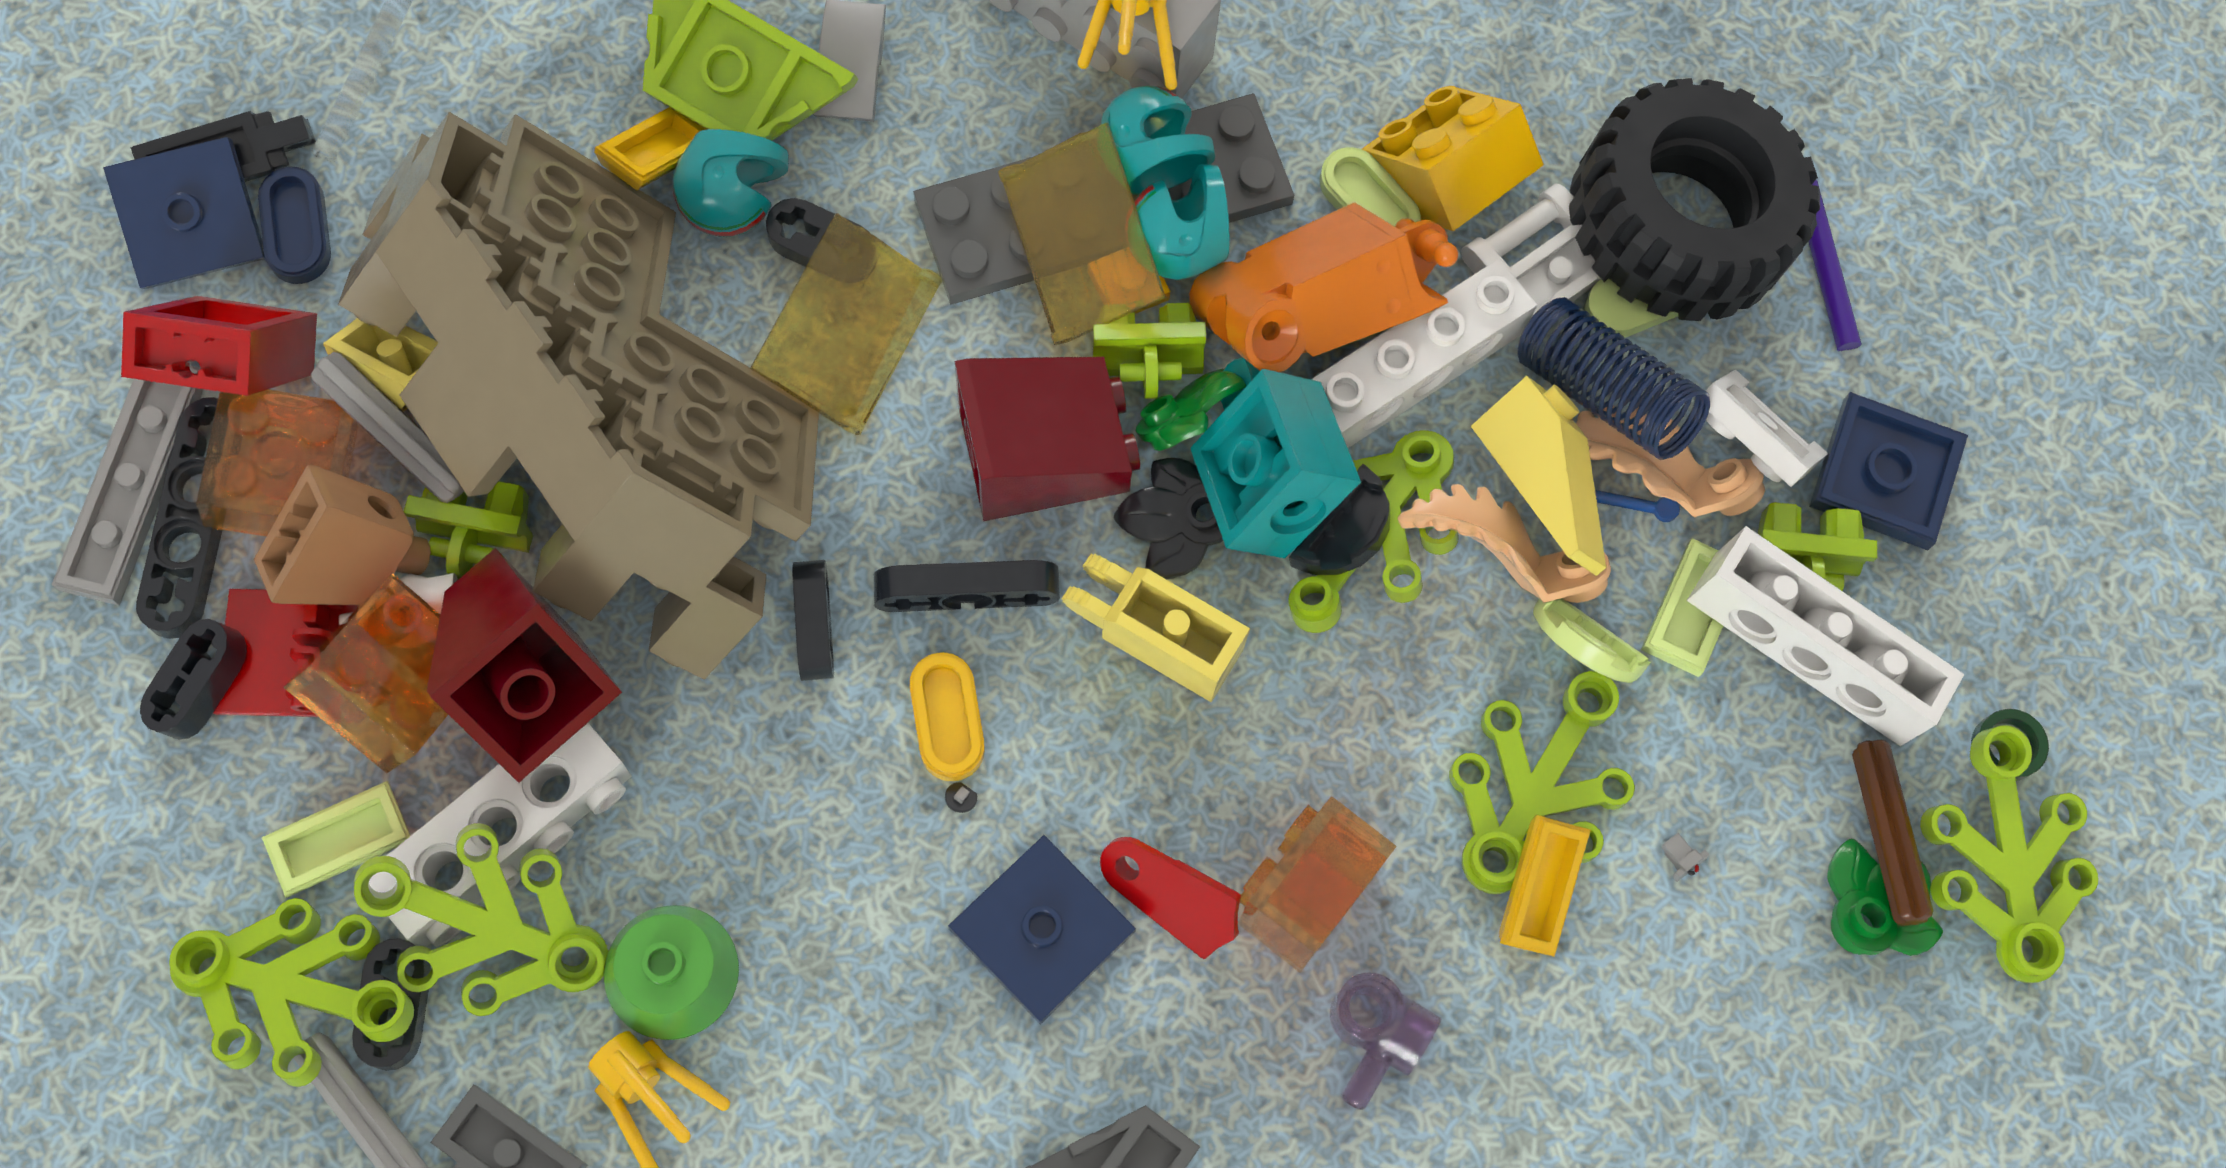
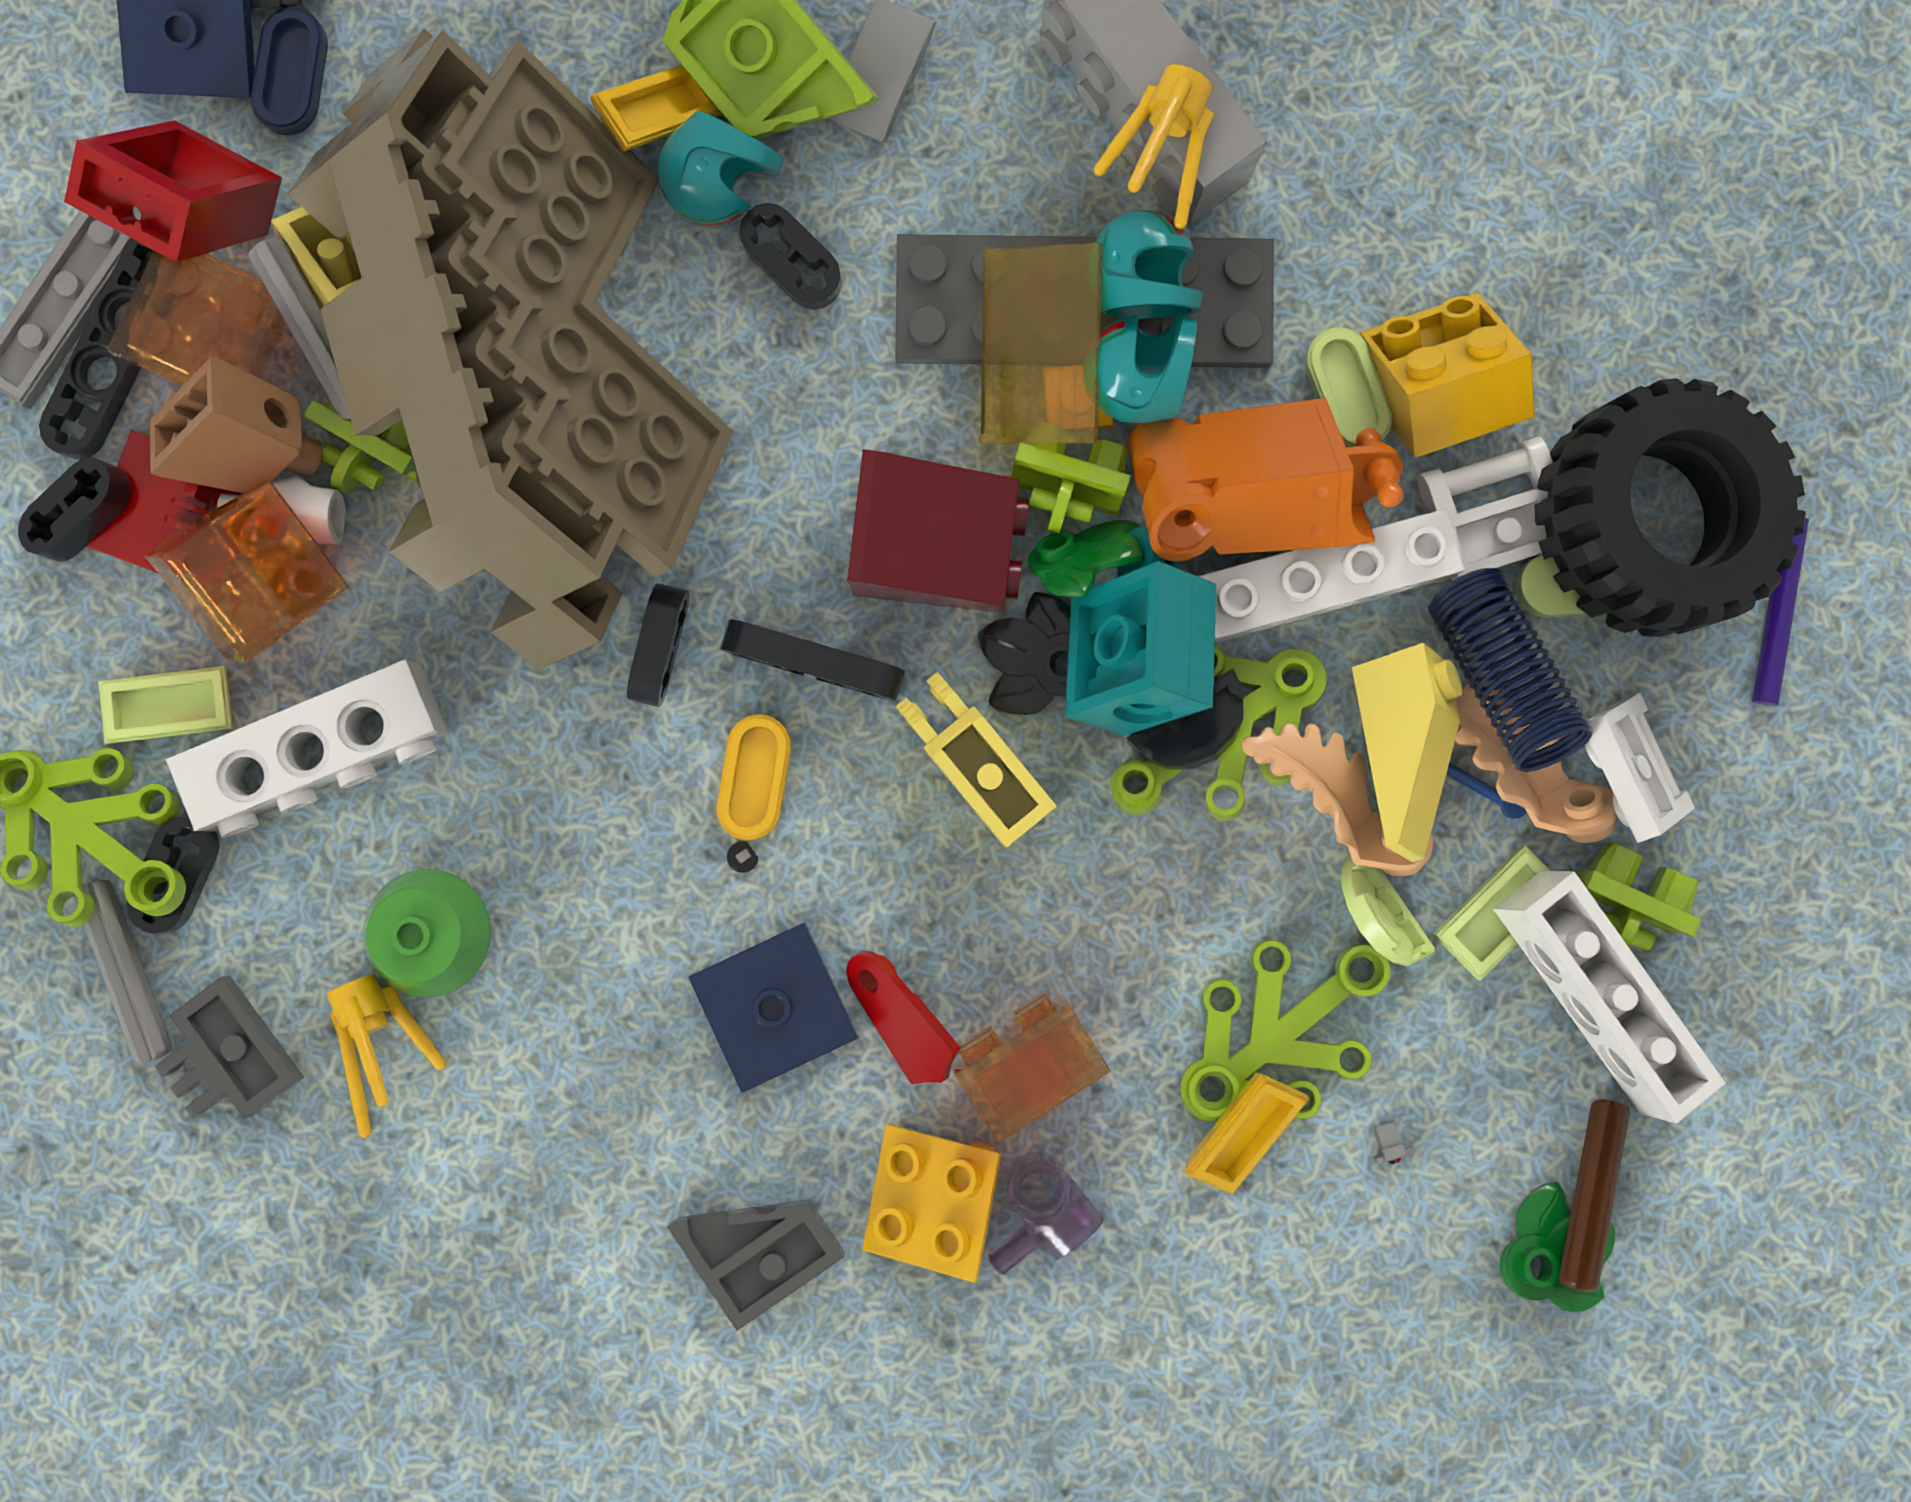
camera: 25 degrees right, 15 degrees up
lime plant [354,823,608,1016] -> none
dark red slope [427,548,622,783] -> none
clear yellow piece [750,213,942,435] -> none
dark blue plate [1809,392,1968,551] -> none
lime plant [1920,725,2099,983] -> none
dark green piece [1971,709,2049,781] -> none
none -> yellow hinge [862,1124,1002,1283]

